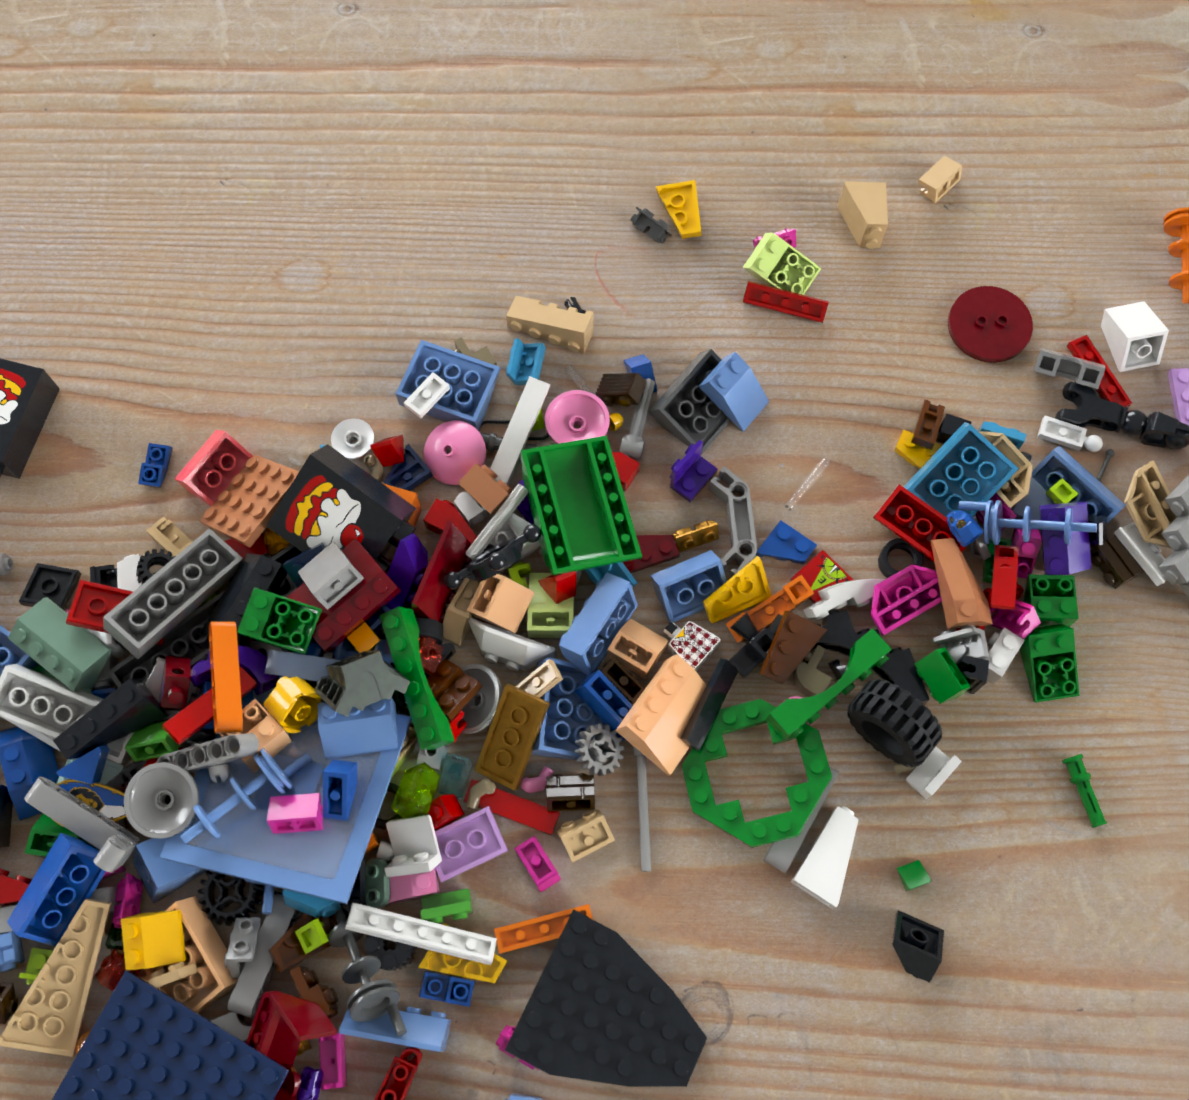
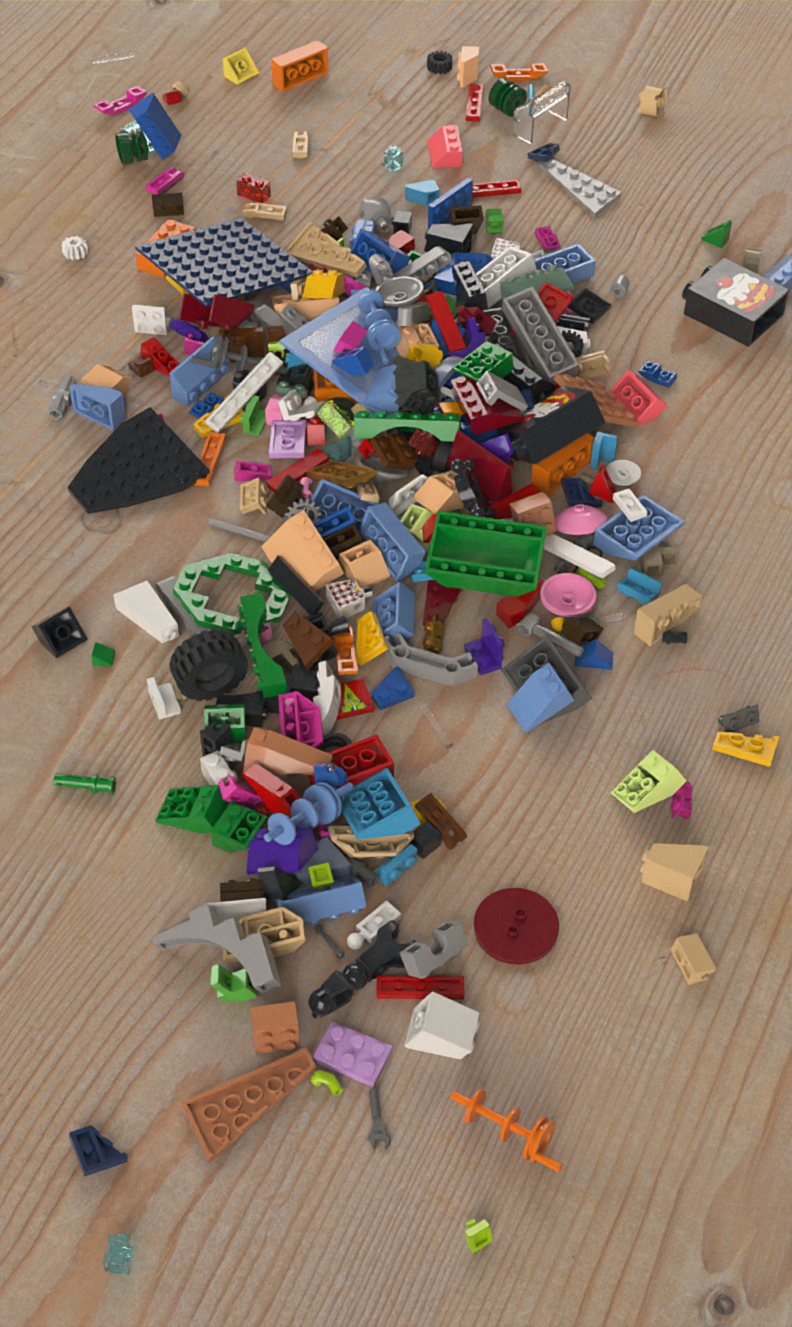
camera: 115 degrees right, 20 degrees down
orange beam [209,622,243,733] -> none
white axle [465,484,528,560] -> none
dark tan arm [466,779,496,810] -> none
red tile [743,281,829,323] -> none

